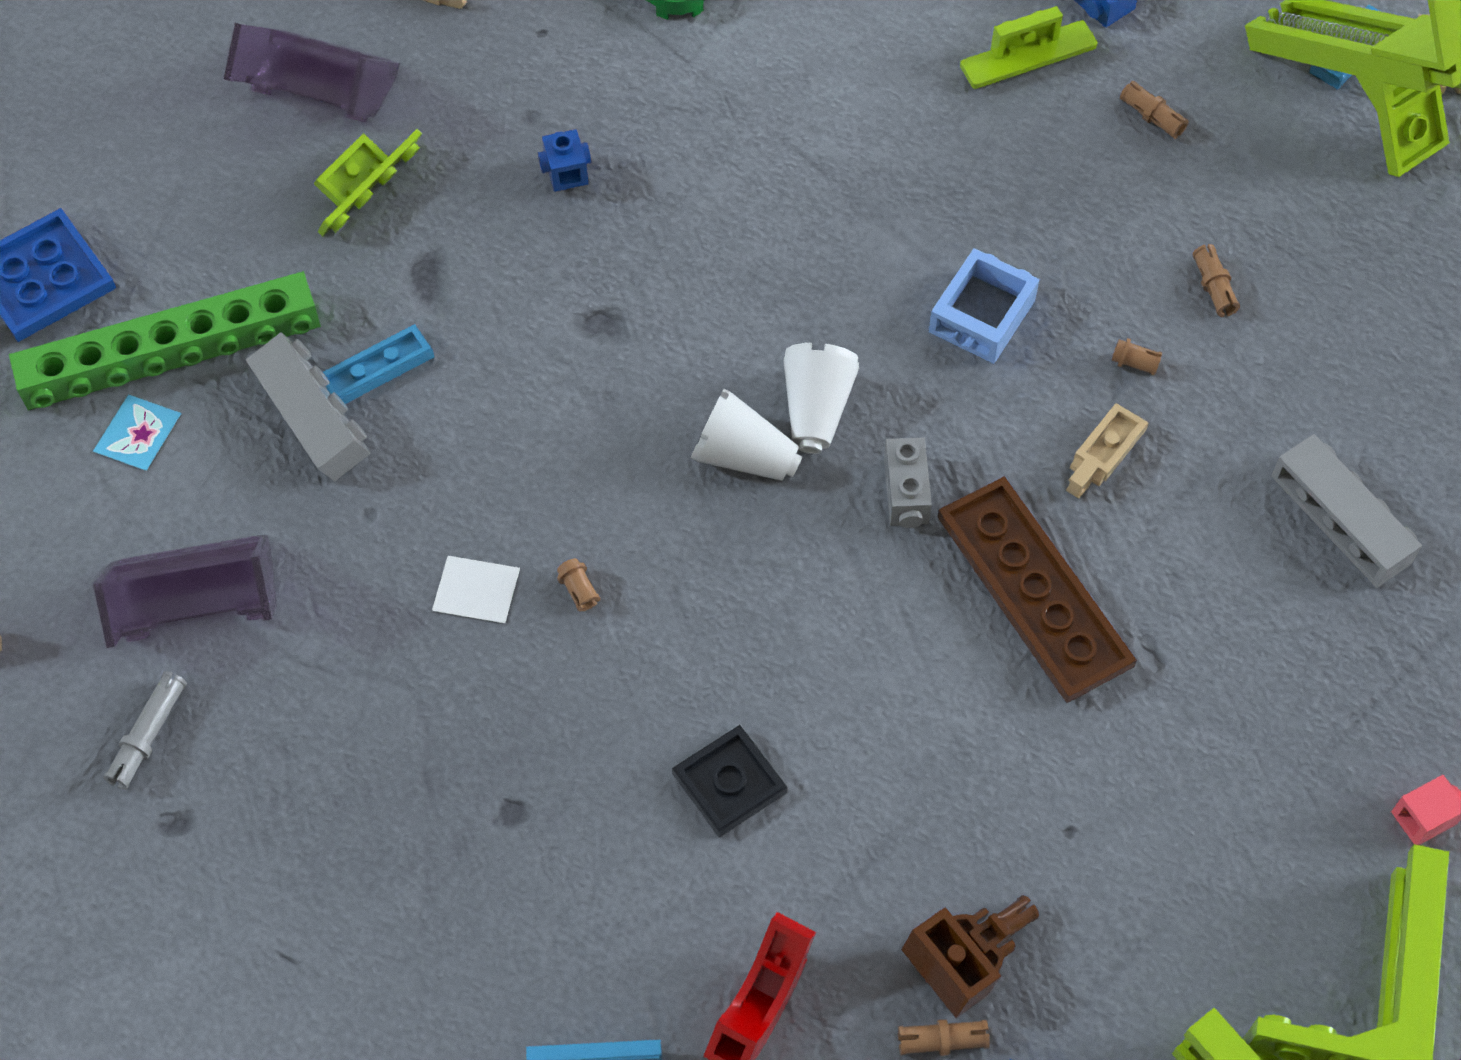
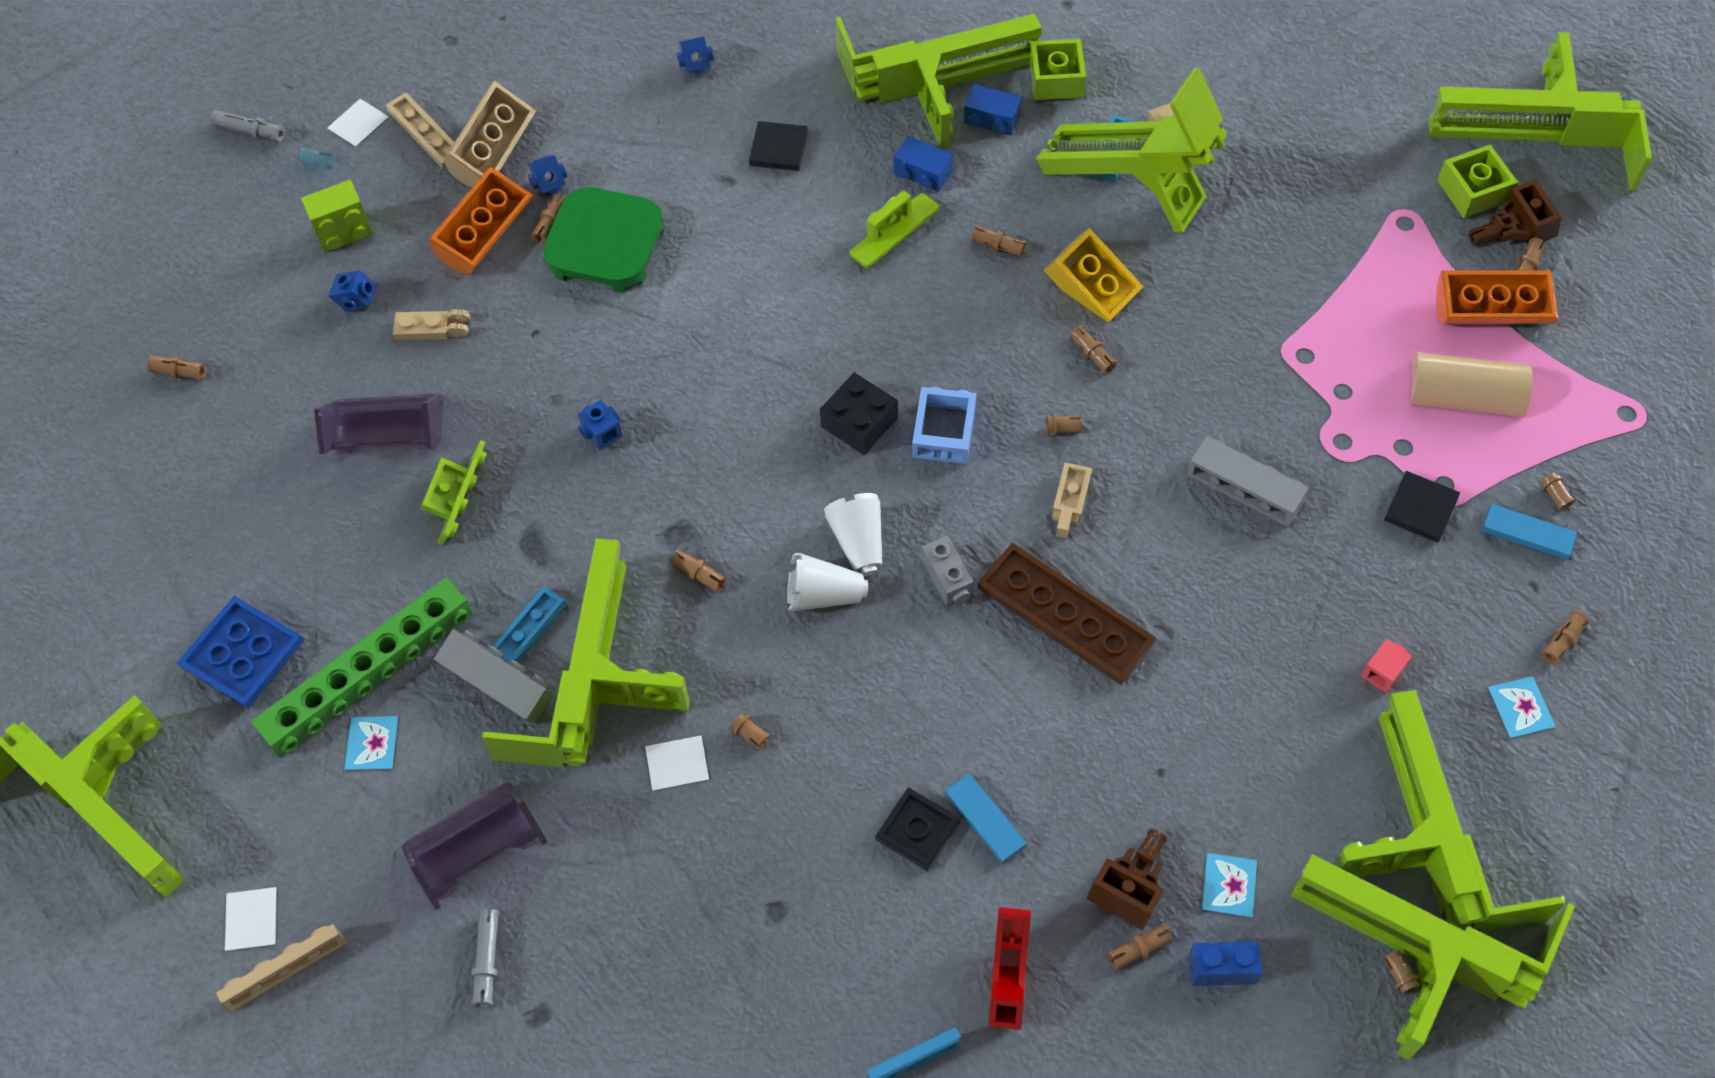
camera: 20 degrees left, 0 degrees up
none -> lime piece [482,538,690,767]
none -> medium nougat pin [670,548,727,593]
none -> black brick [820,372,898,455]
none -> dark azure tile [945,773,1027,864]
none -> yellow slope [1043,228,1143,322]
none -> medium azure sticker [1202,853,1257,917]

